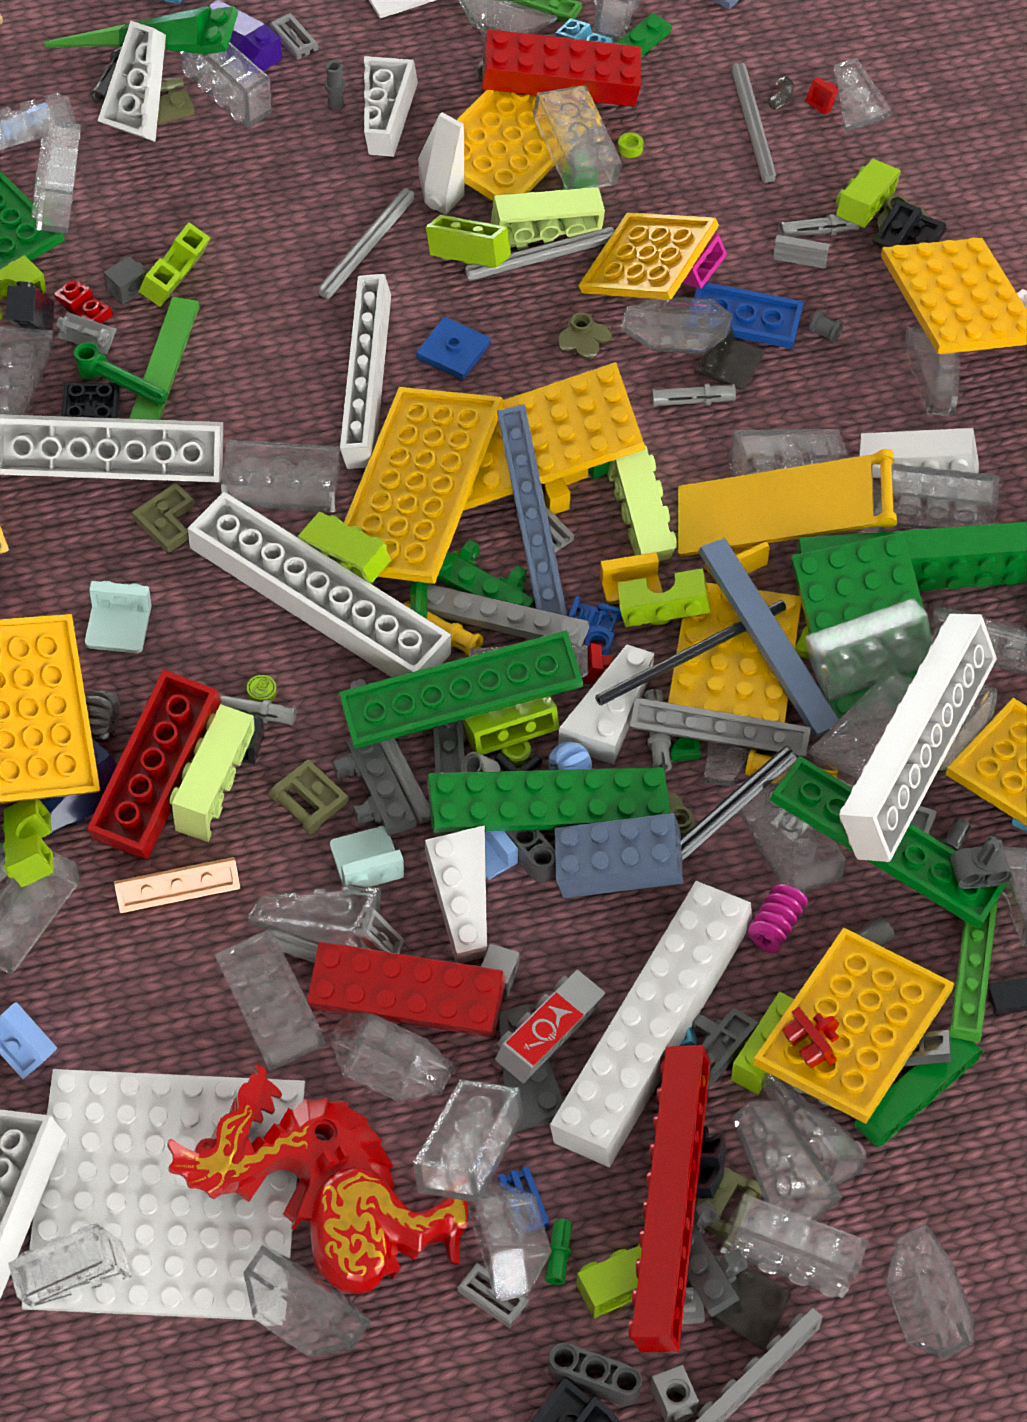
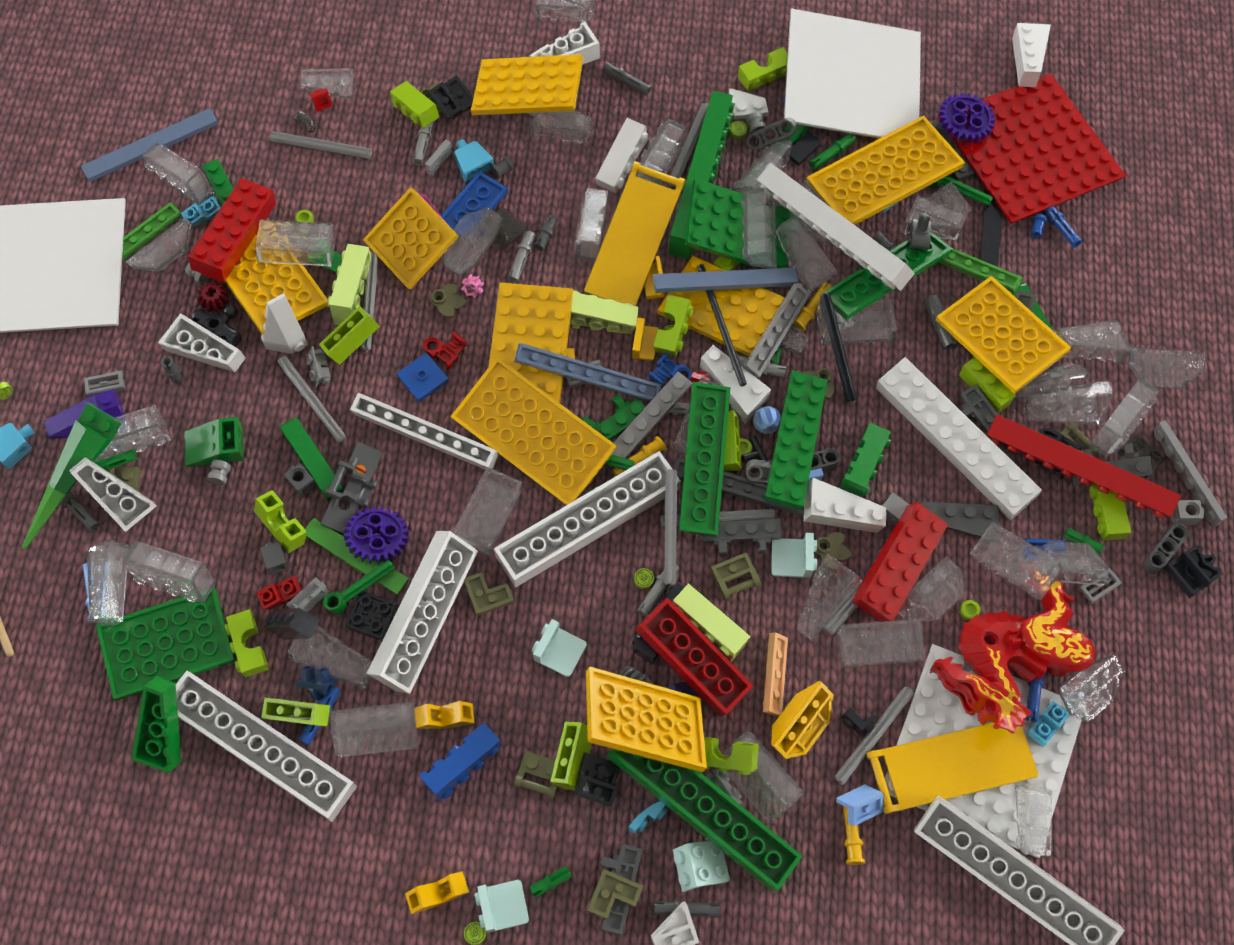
camera: 70 degrees left, 10 degrees up
lime brick [298,511,391,584] -> none
light grey tile [355,907,404,954] -> none
brick [495,969,606,1084] -> none
sand blue brick [555,813,683,898] -> none
dark pink piece [748,884,808,953] -> none
red hips [782,1007,839,1069] -> none
none -> green pin [94,448,138,471]
none -> green slope [185,417,244,467]
none -> black piece [191,304,242,347]
none -> dark red gear [197,281,229,313]
none -> light grey wheel [207,460,231,485]
none -> green beam [279,417,343,500]
none -> dark grey brick [284,463,317,498]
none -> light grey hinge [306,346,331,388]
none -> dark grey piece [320,441,383,534]
none -> dark purple gear [344,506,408,565]
none -> red piece [423,332,467,369]
none -> medium azure torso [454,139,494,183]
none -> bright pink gear [461,274,484,298]
none -> dark grey pin [534,215,558,251]
none -> light grey axle [664,469,677,585]
none -> yellow wedge [771,681,834,759]
none -> olive plate [816,532,852,570]
none -> light grey axle [834,686,914,785]
none -> green wedge [840,423,892,497]
none -> black bracket [841,708,876,735]
none -> yellow flag [866,723,1039,815]
none -> lime tile [959,600,980,621]
none -> blue pin [1025,677,1044,722]
none -> medium azure slope [1026,701,1070,747]
none -> clear wedge [1055,320,1133,363]

